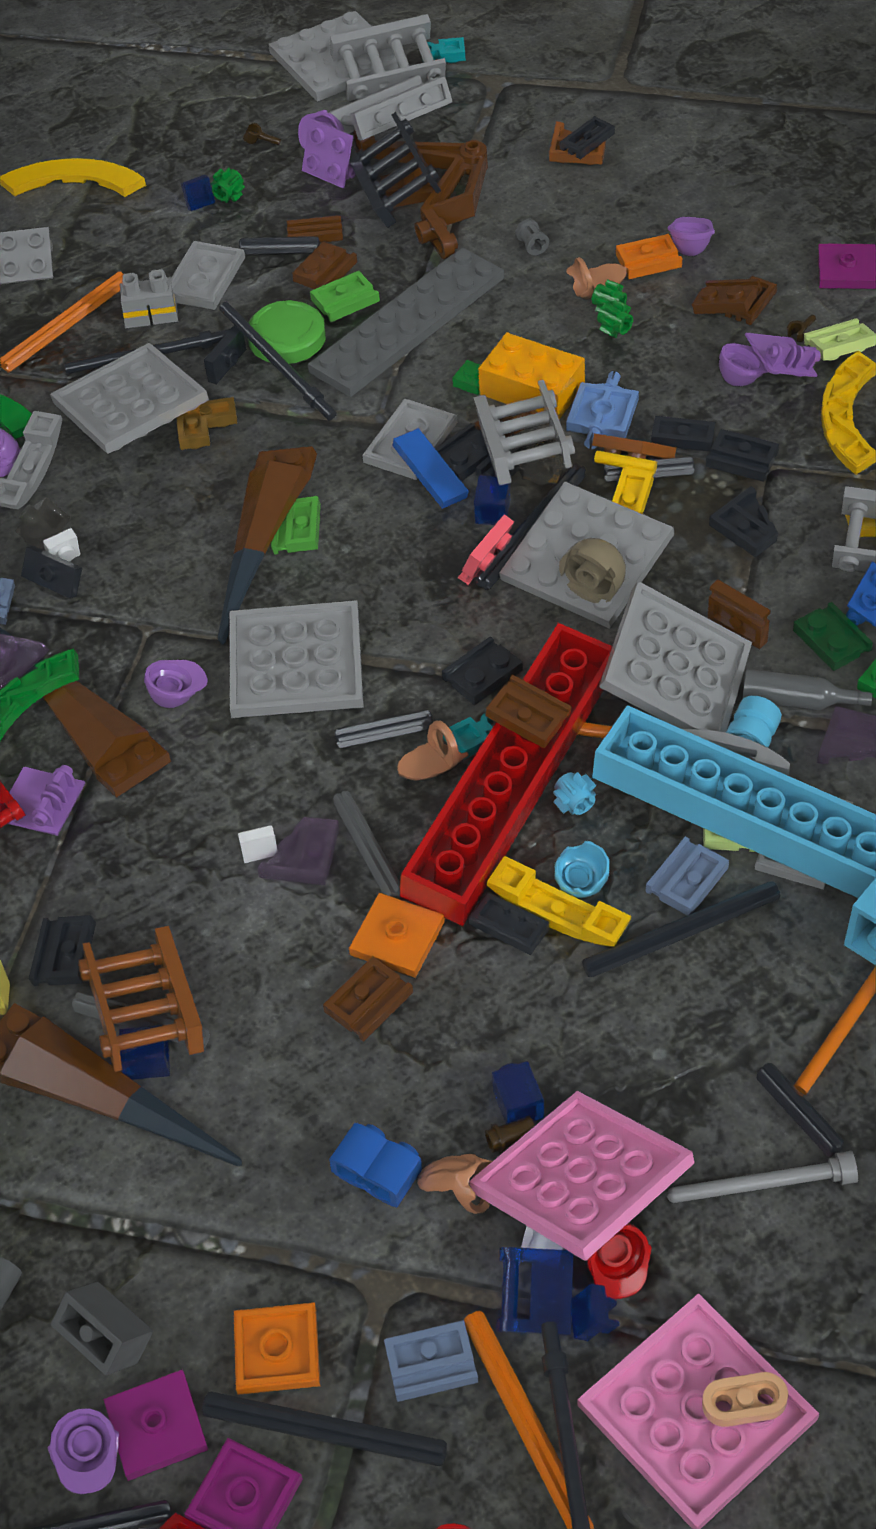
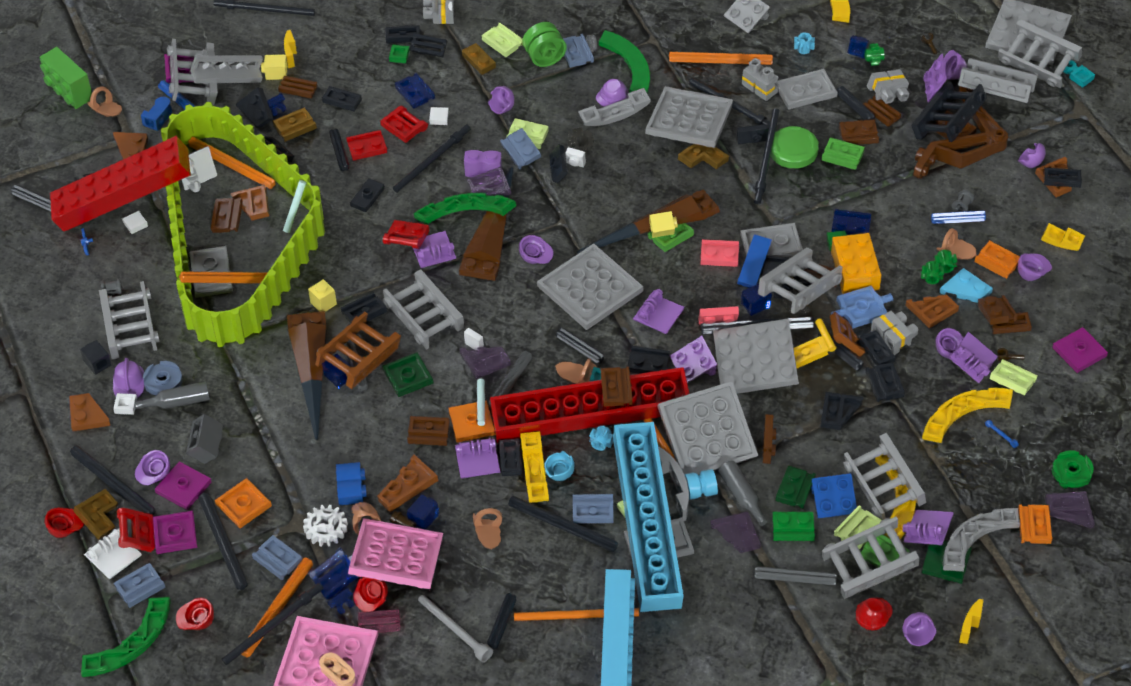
camera: 50 degrees right, 0 degrees up
dark grey plate [308,247,504,398] -> none
dark tan cylinder [559,538,626,603] -> none
none -> white gear [303,505,348,546]
none -> clear pink tile [358,609,400,633]
none -> dark orange wing [377,455,438,512]
none -> dark green plate [382,352,434,397]
none -> light grey fence [383,269,464,350]
none -> medium lavender hinge [455,438,500,479]
none -> nougat piece [473,508,503,550]
none -> light aqua bar [477,379,485,426]
none -> medium lavender hinge [633,289,684,334]
none -> light yellow brick [649,211,678,238]
none -> medium lavender hinge [670,336,718,384]
none -> coral plate [701,239,739,267]
none -> medium azure gear [794,33,815,54]
none -> clear blue plate [831,209,871,236]
none -> light grey hips [867,69,909,104]
none -> light grey hips [871,311,918,355]
none -> dark orange wing [906,294,959,329]
none -> axle [931,210,986,224]
none -> medium azure wing [940,268,993,303]
none -> medium lavender hair [1018,143,1046,168]
none -> yellow slope [1041,223,1085,251]

